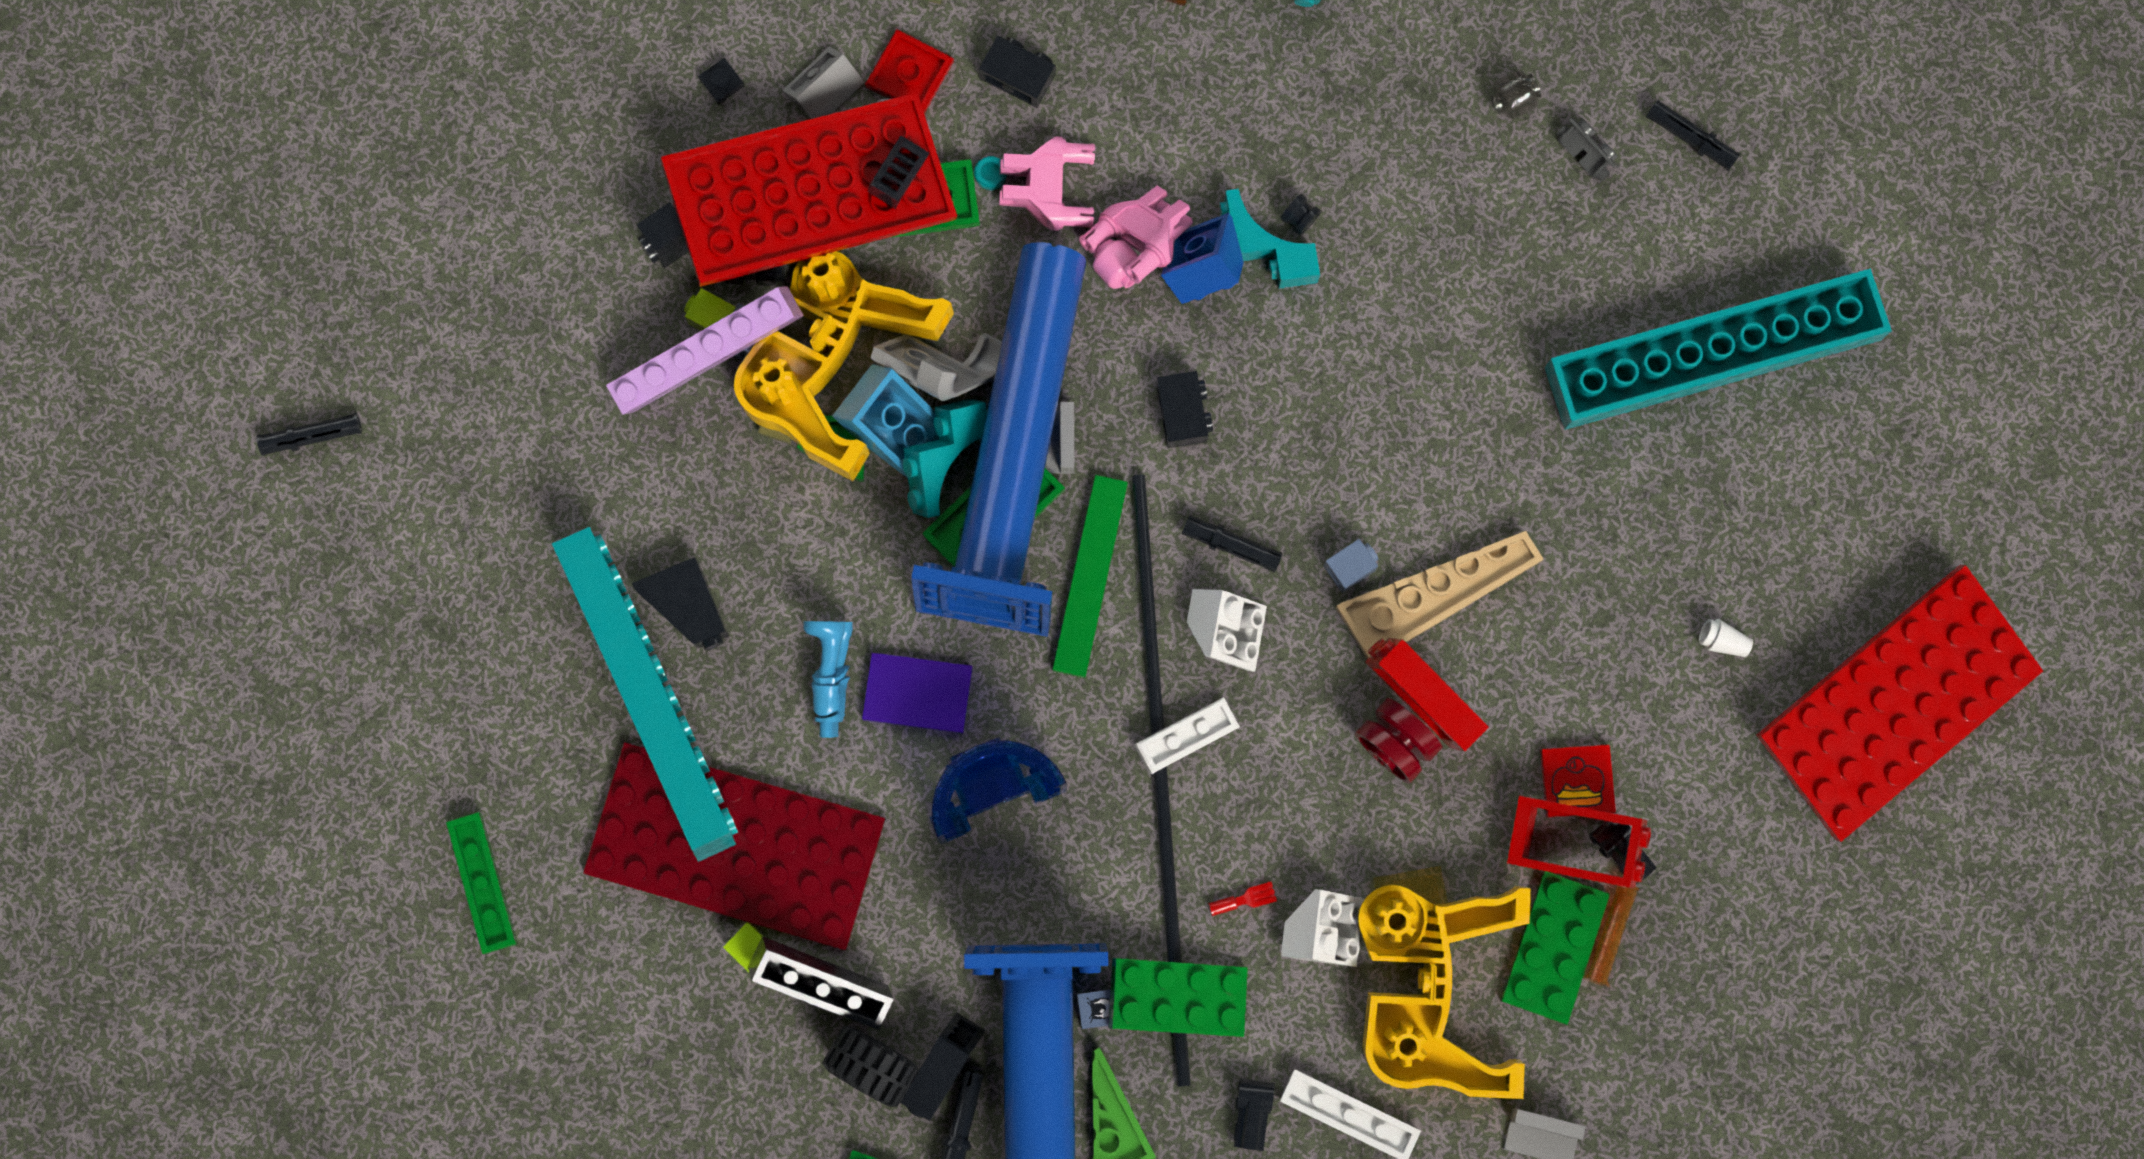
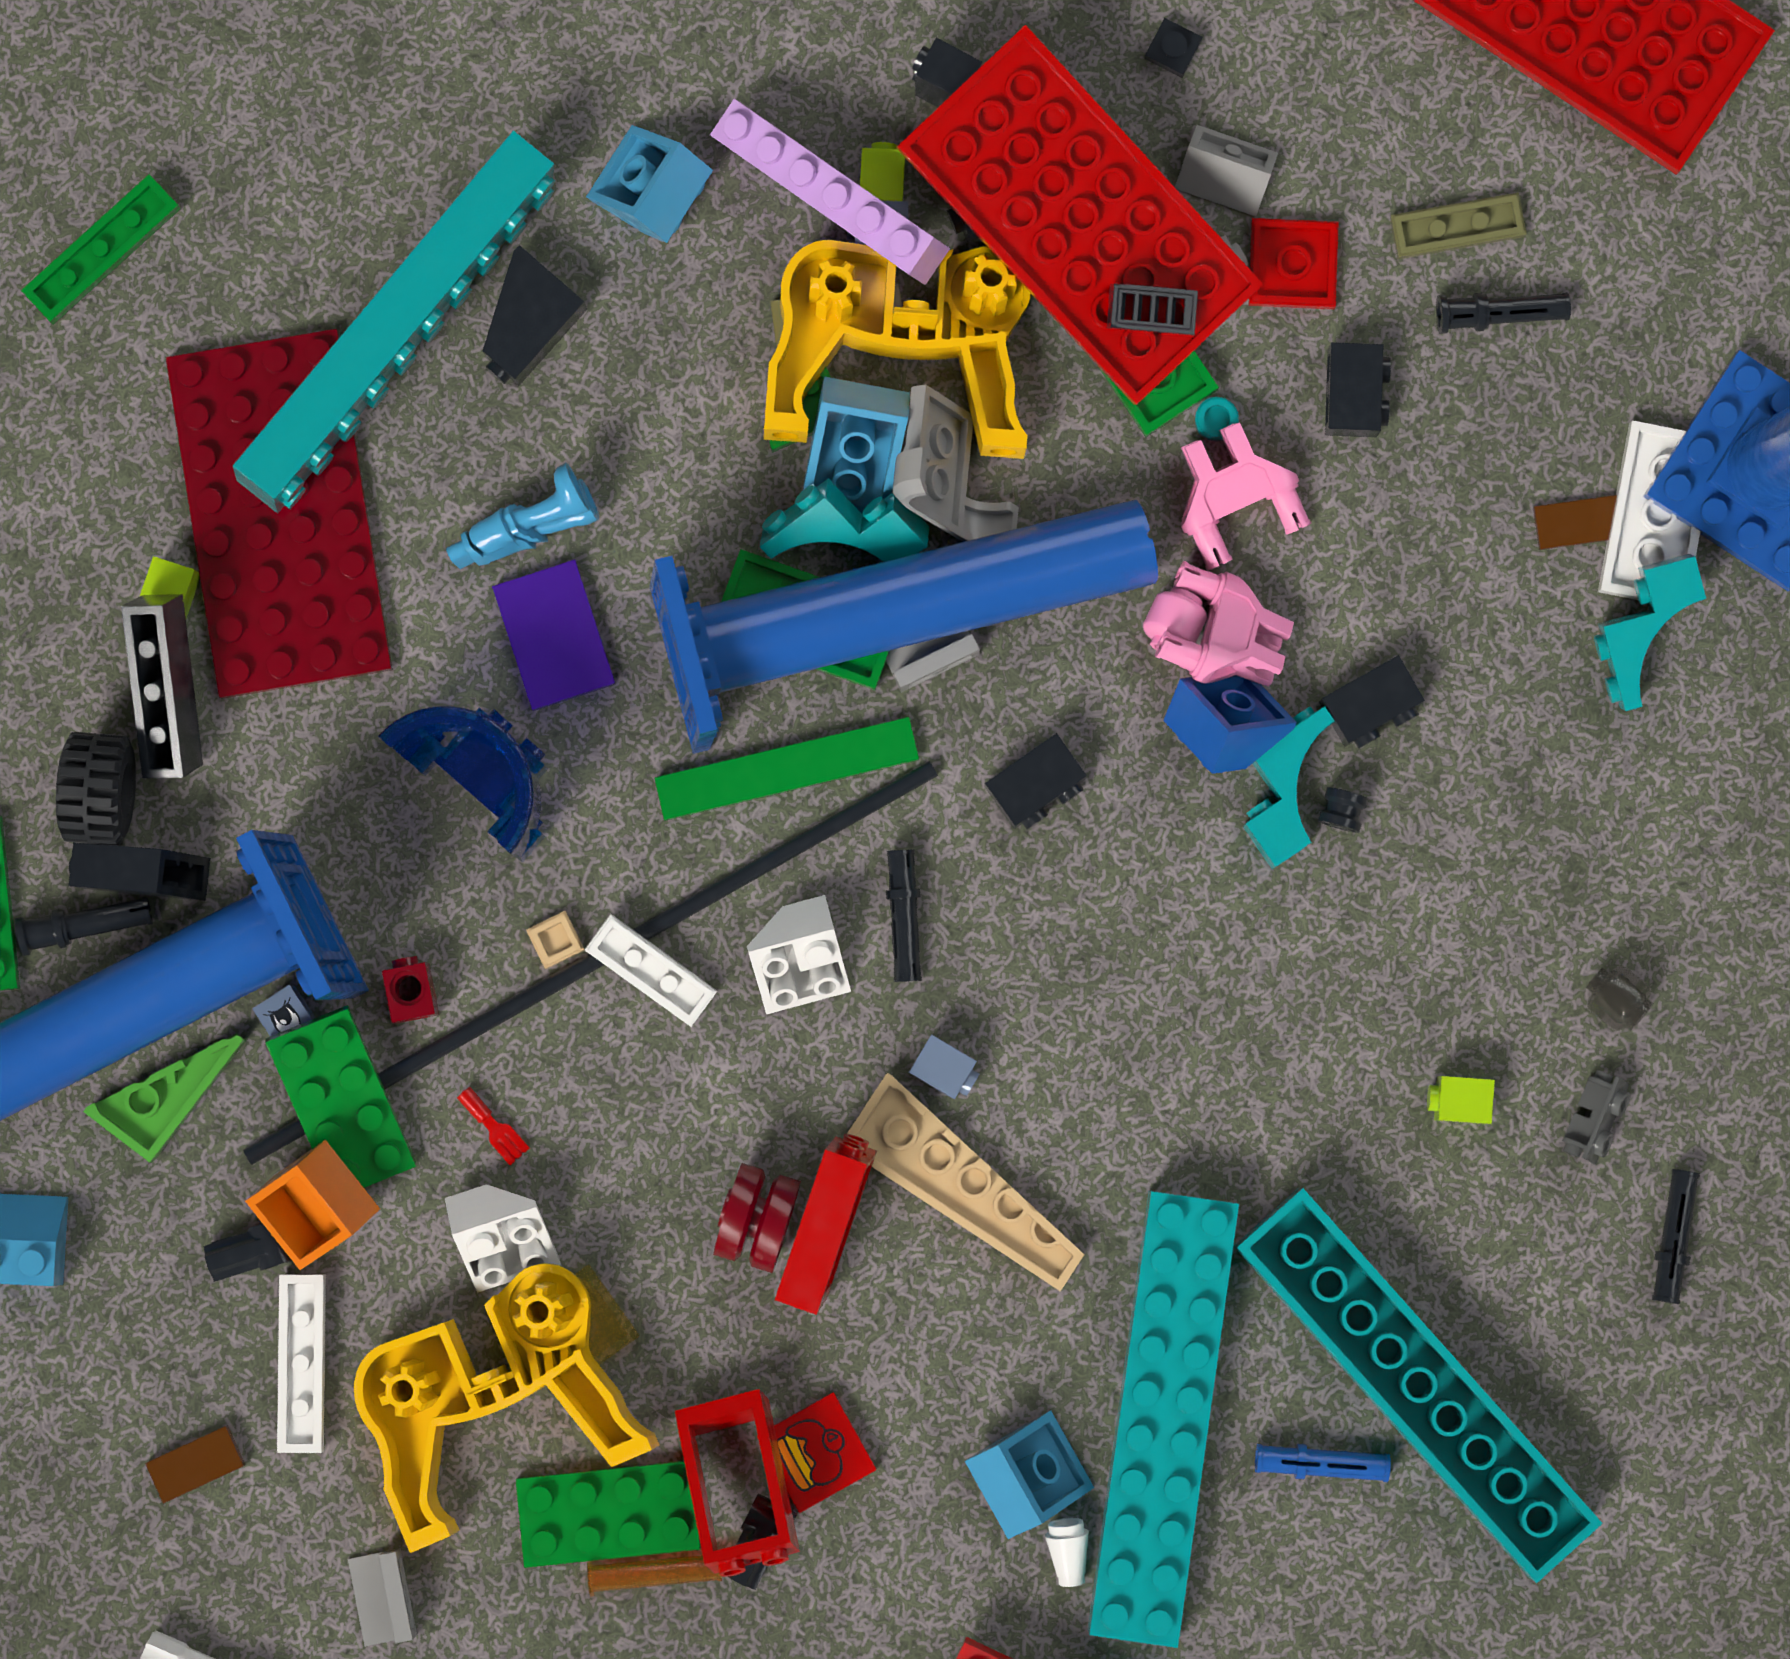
camera: 70 degrees right, 5 degrees up
none -> orange piece [245,1140,380,1270]
none -> dark red brick [382,956,439,1024]
none -> tan tile [526,911,585,969]
none -> dark azure slope [586,125,713,243]
none -> dark azure slope [965,1411,1094,1539]
none -> teal brick [1087,1191,1239,1648]
none -> blue pin [1255,1444,1391,1482]
none -> black brick [1319,655,1425,749]
none -> lime brick [1427,1076,1495,1124]

